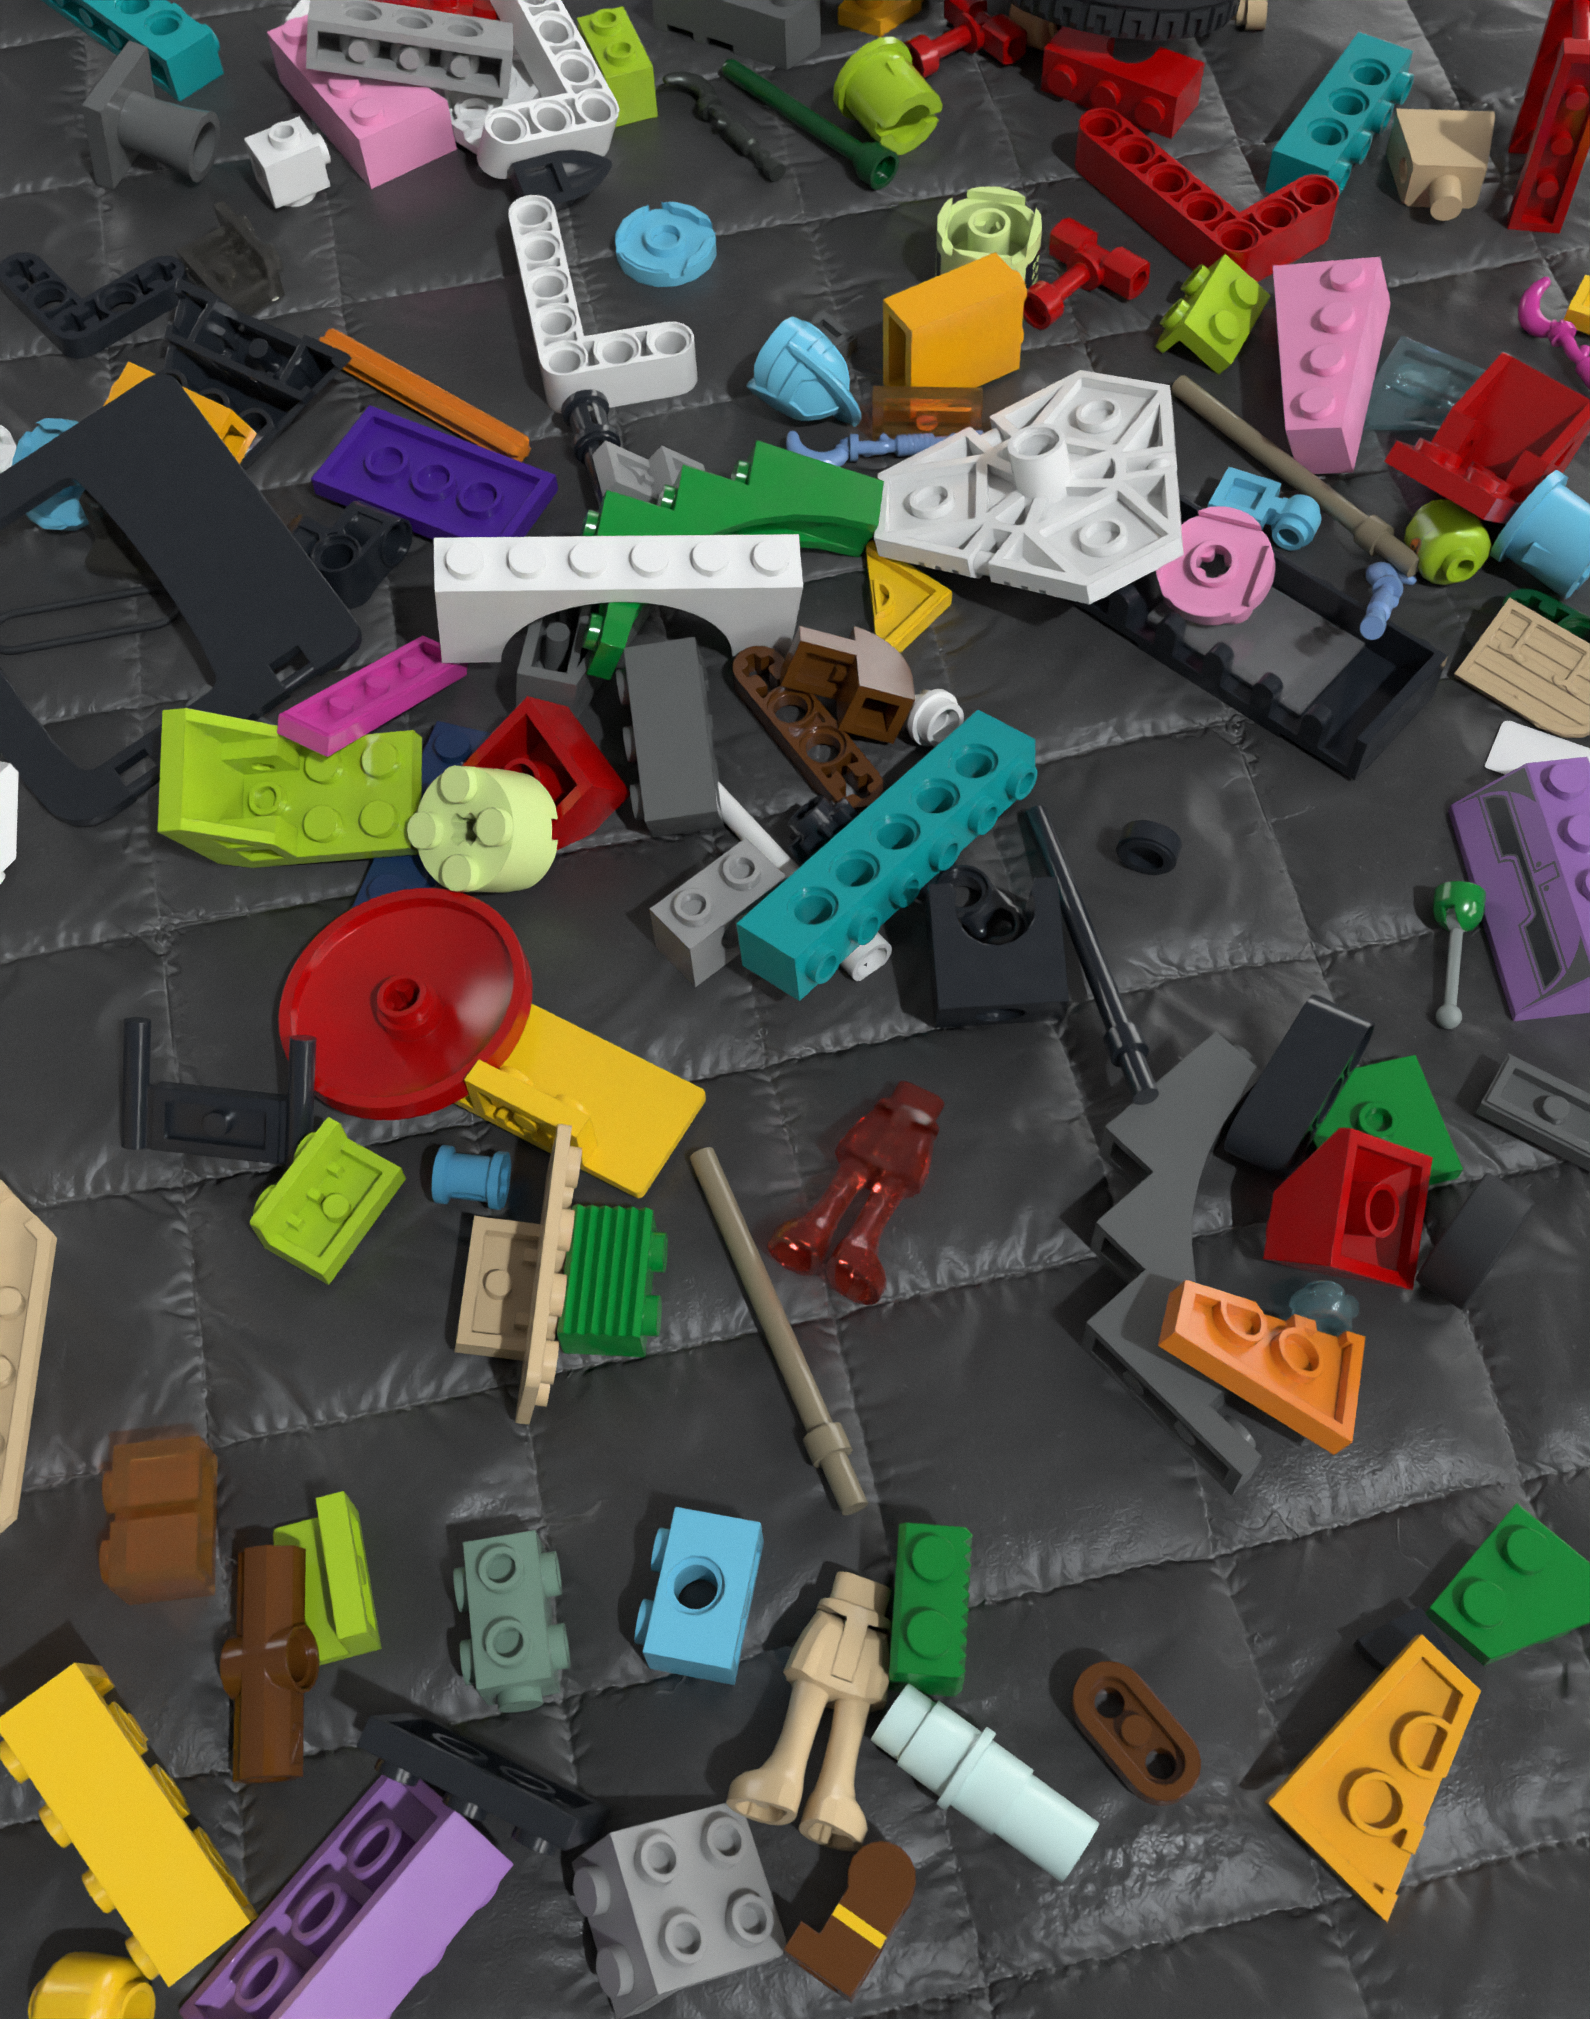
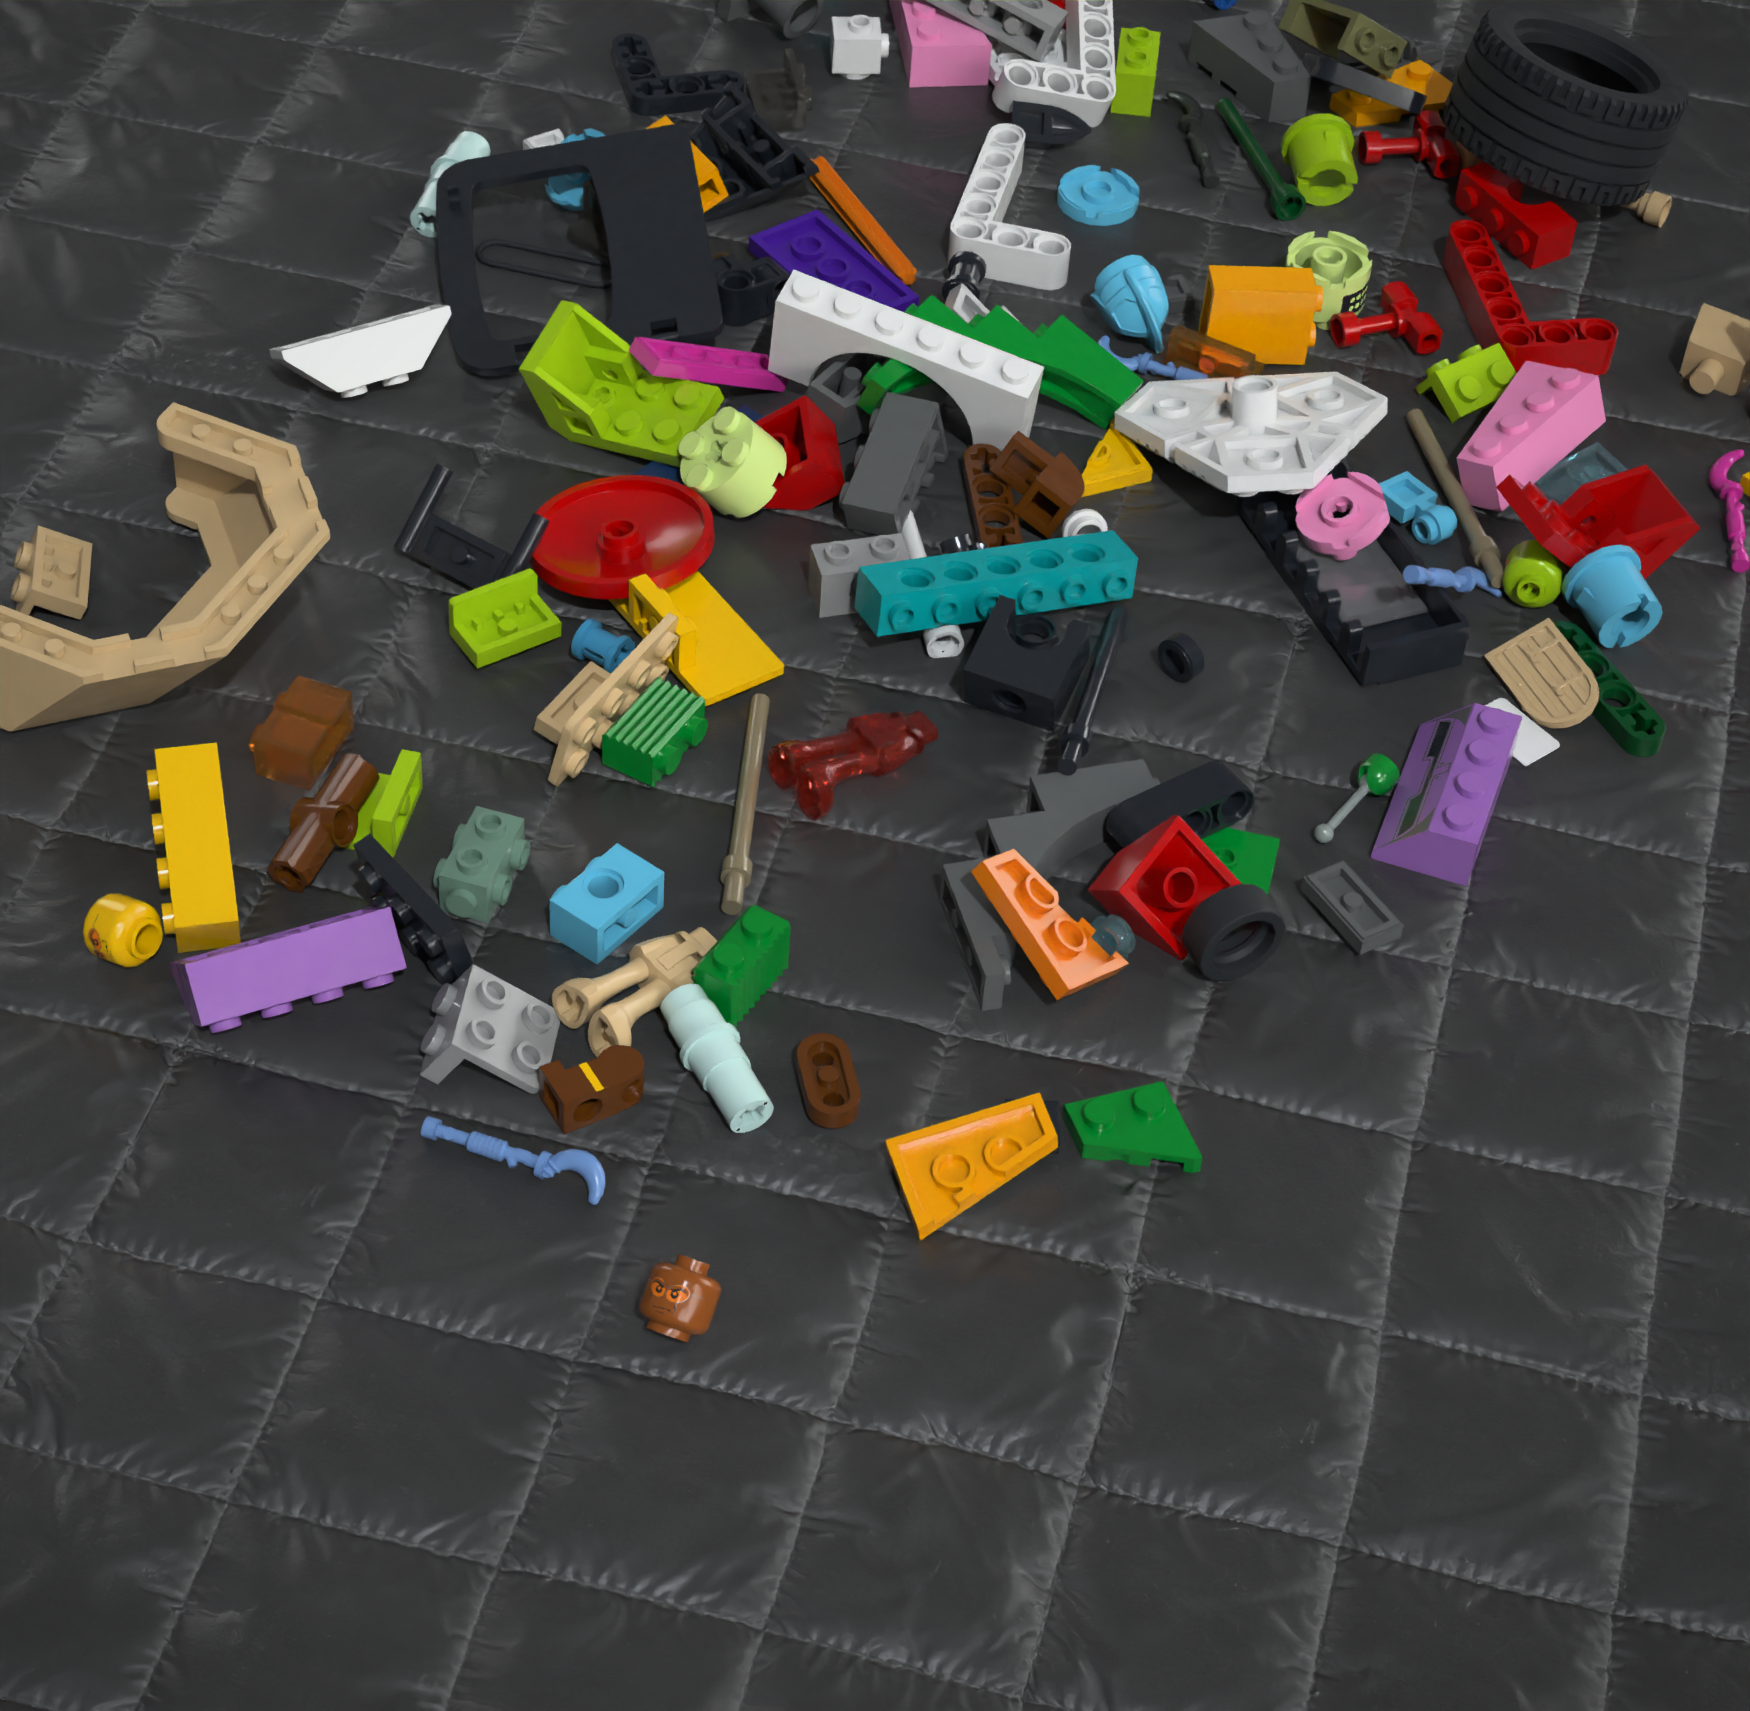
camera: 20 degrees right, 15 degrees down
teal brick [1265,32,1414,195] -> none

